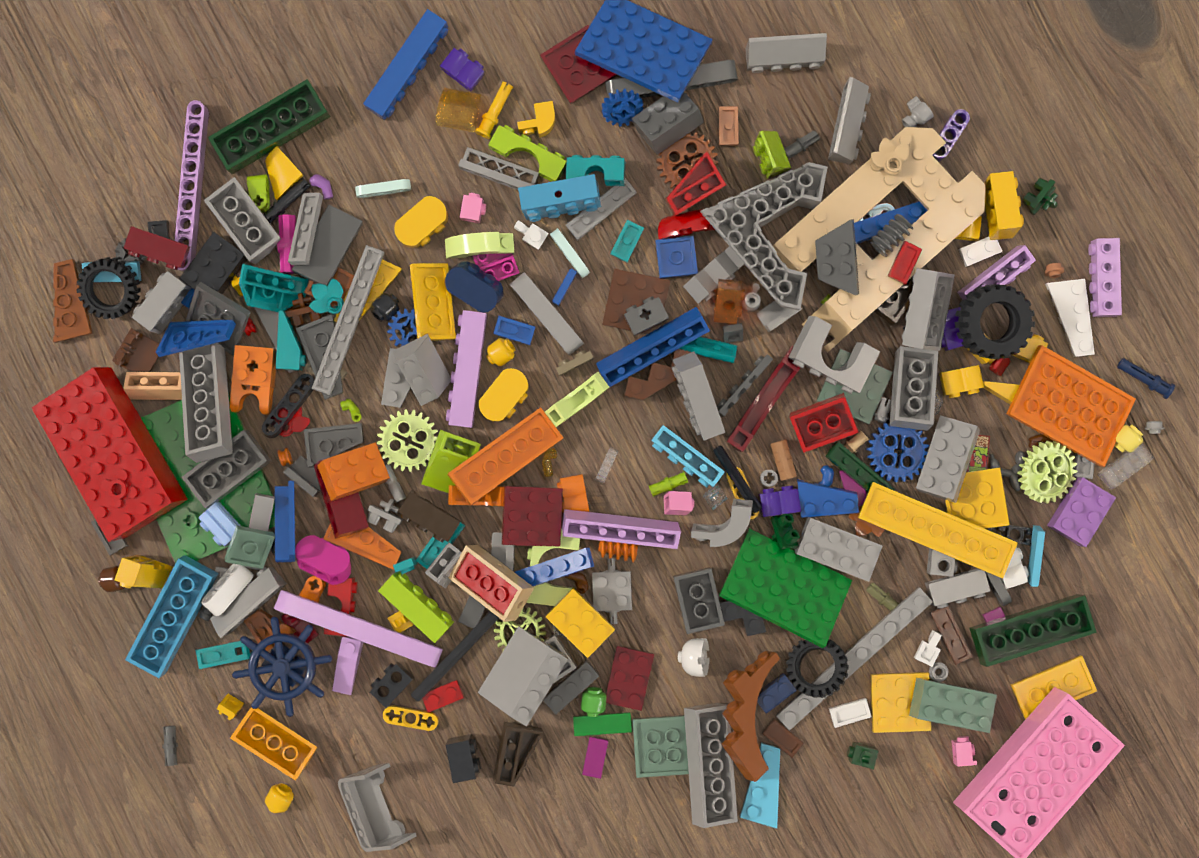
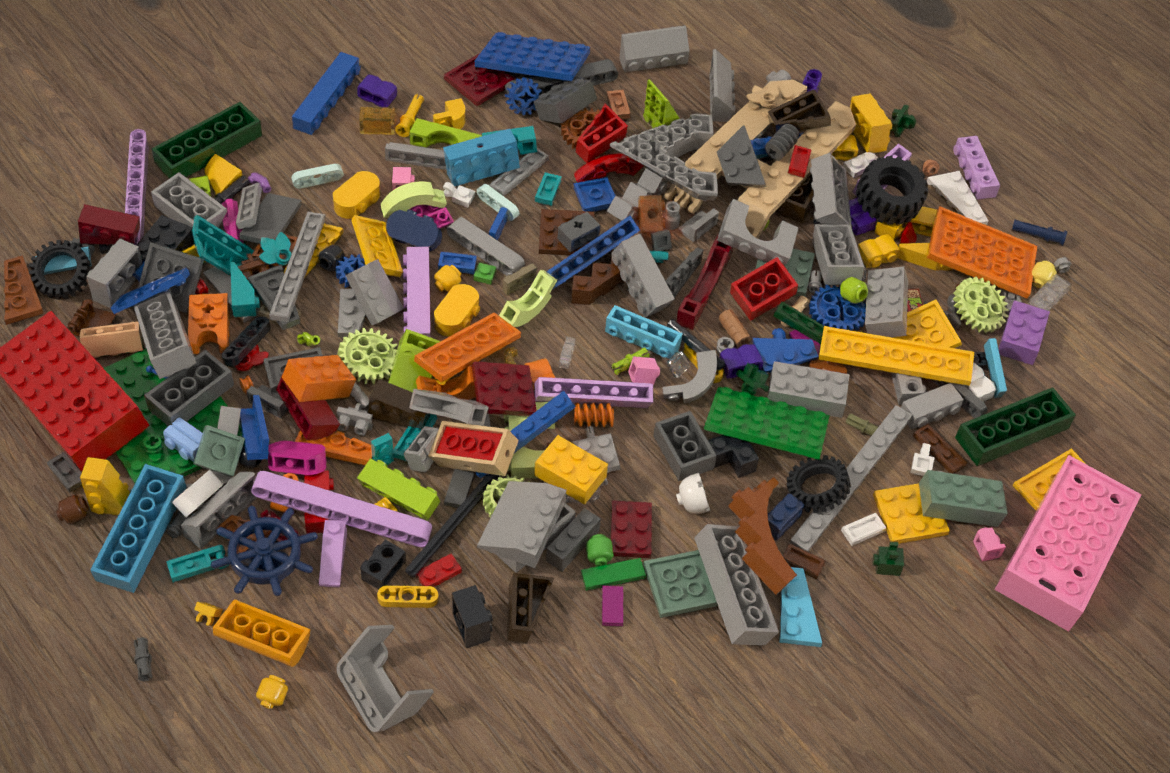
camera: 10 degrees left, 35 degrees down
dark grey axle [784,131,820,160] -> none
none -> light grey arch [409,389,488,426]
none -> bright green plate [474,263,496,285]
none -> dark brown wedge [768,89,831,133]
none -> lime head [840,277,868,304]

